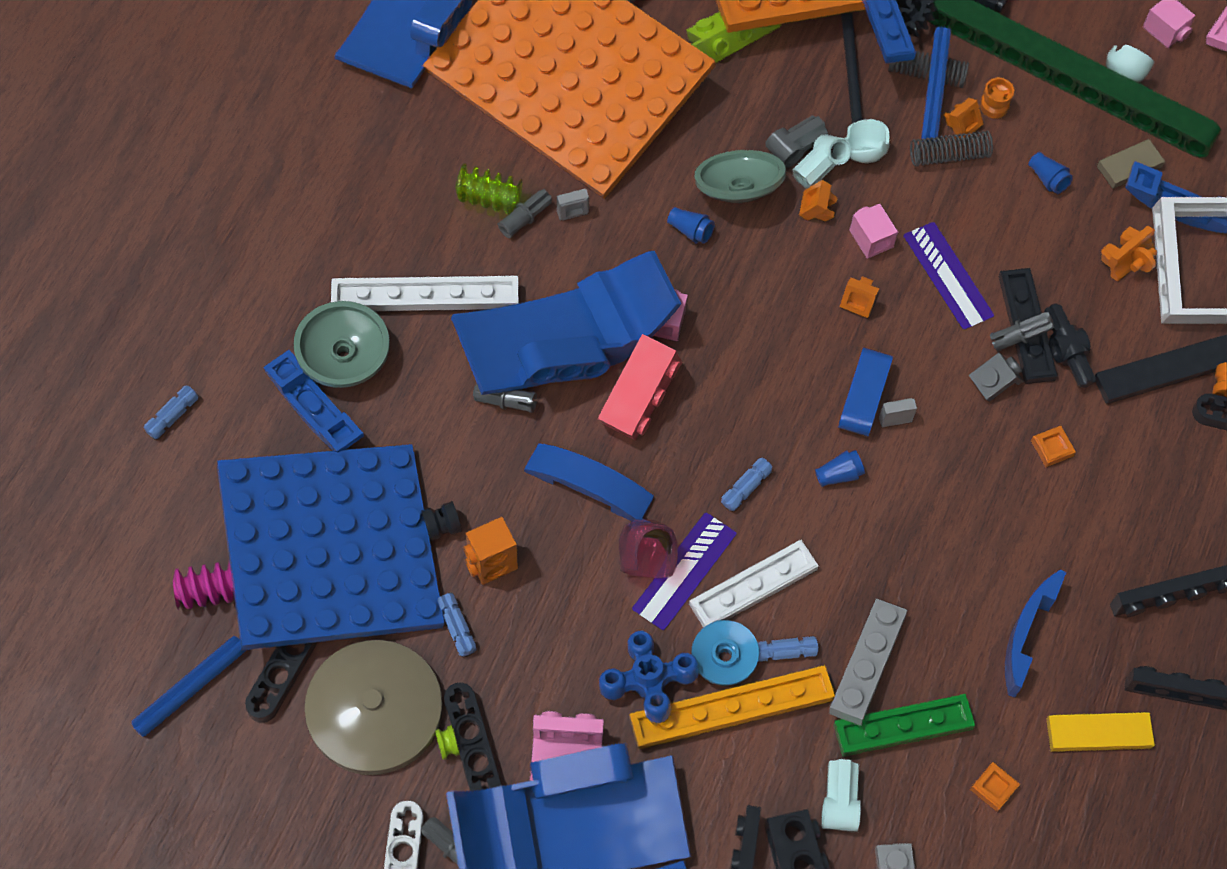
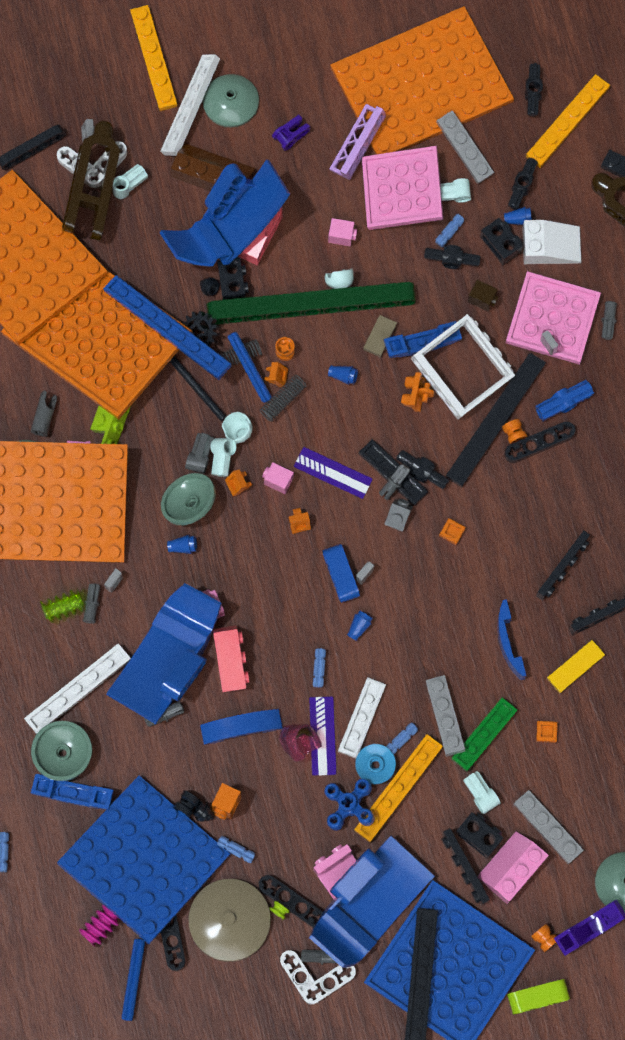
camera: 35 degrees left, 10 degrees up
none -> black plate [193,801,214,822]

